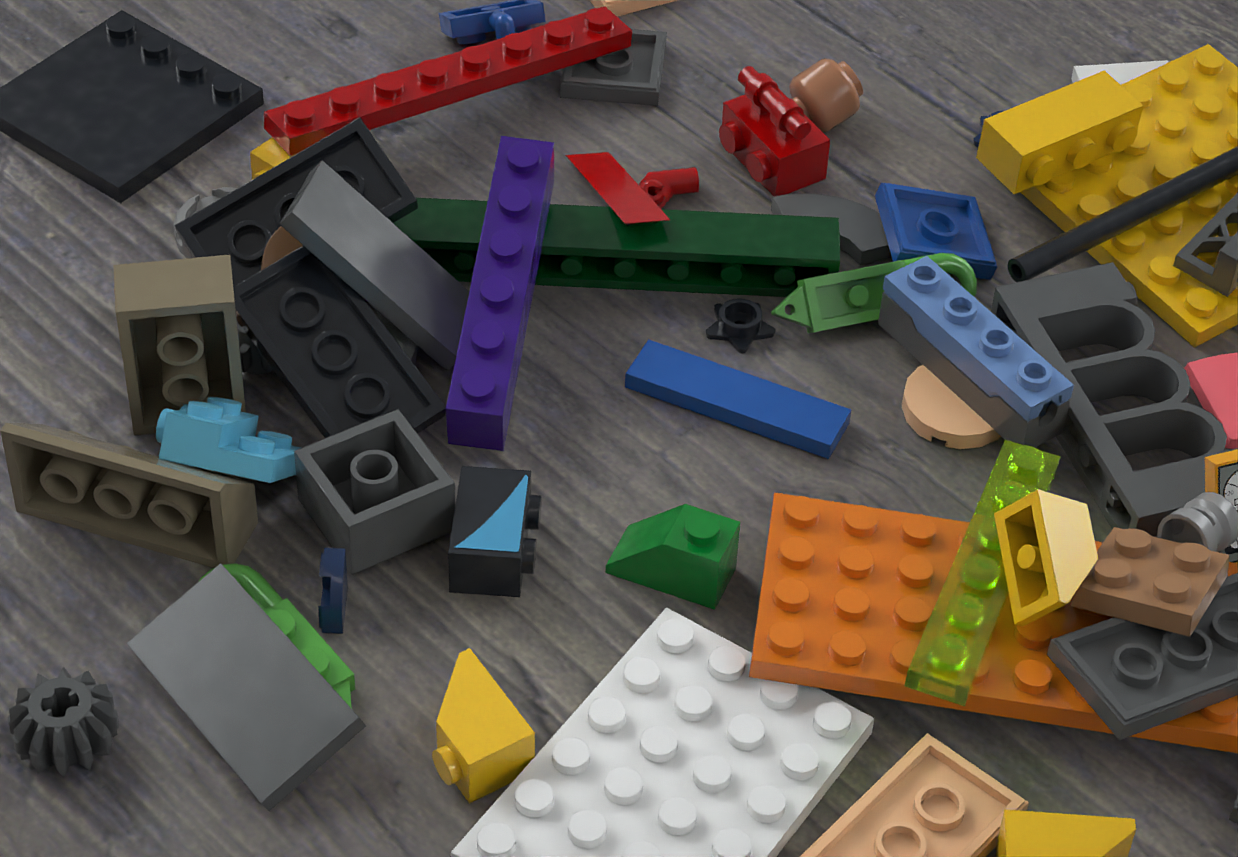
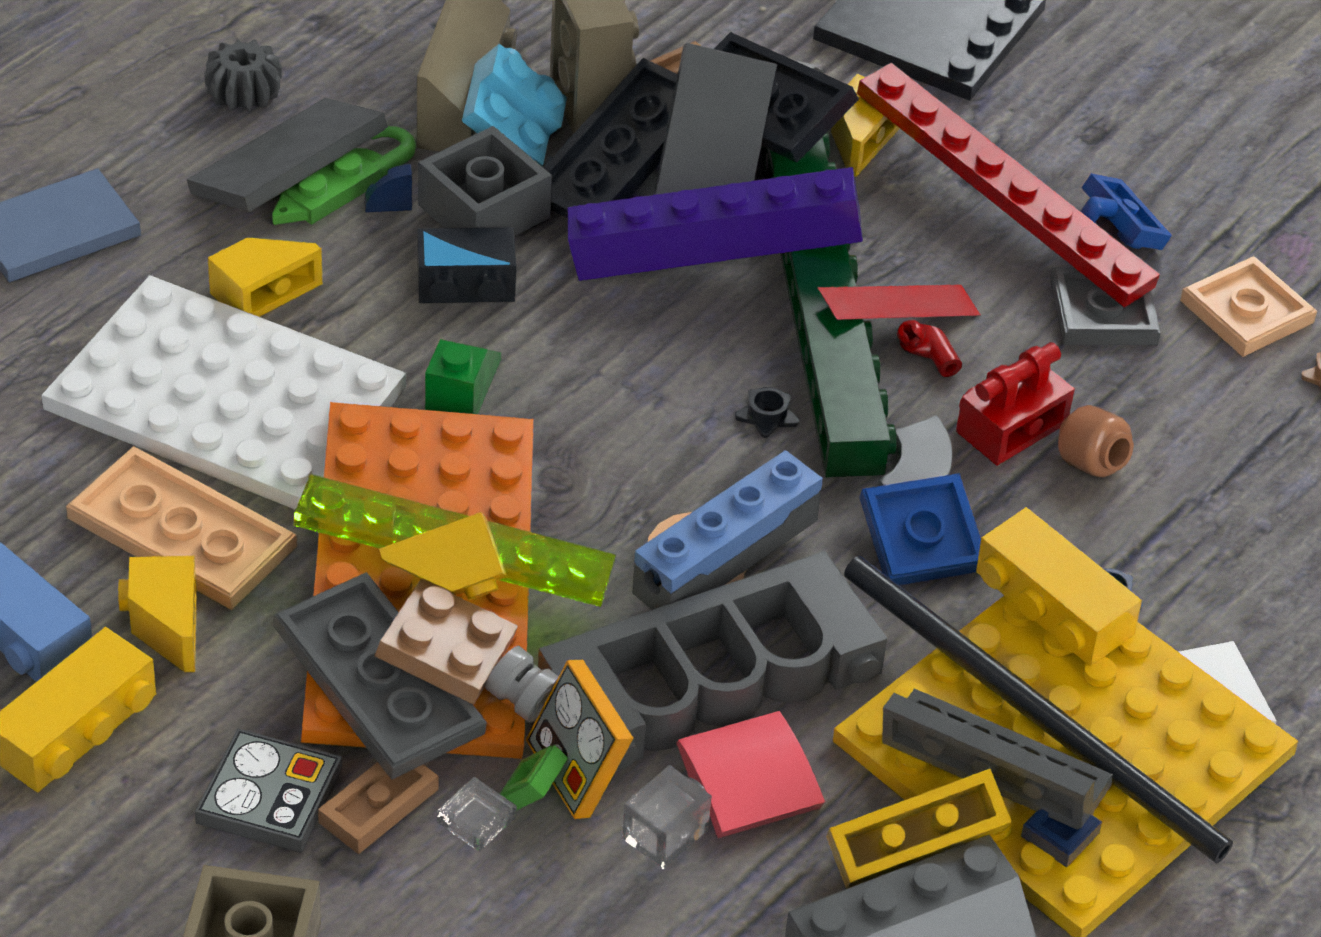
camera: 80 degrees right, 0 degrees up
blue tile [625,339,851,459] -> none
bright green plate [771,253,977,333] -> none

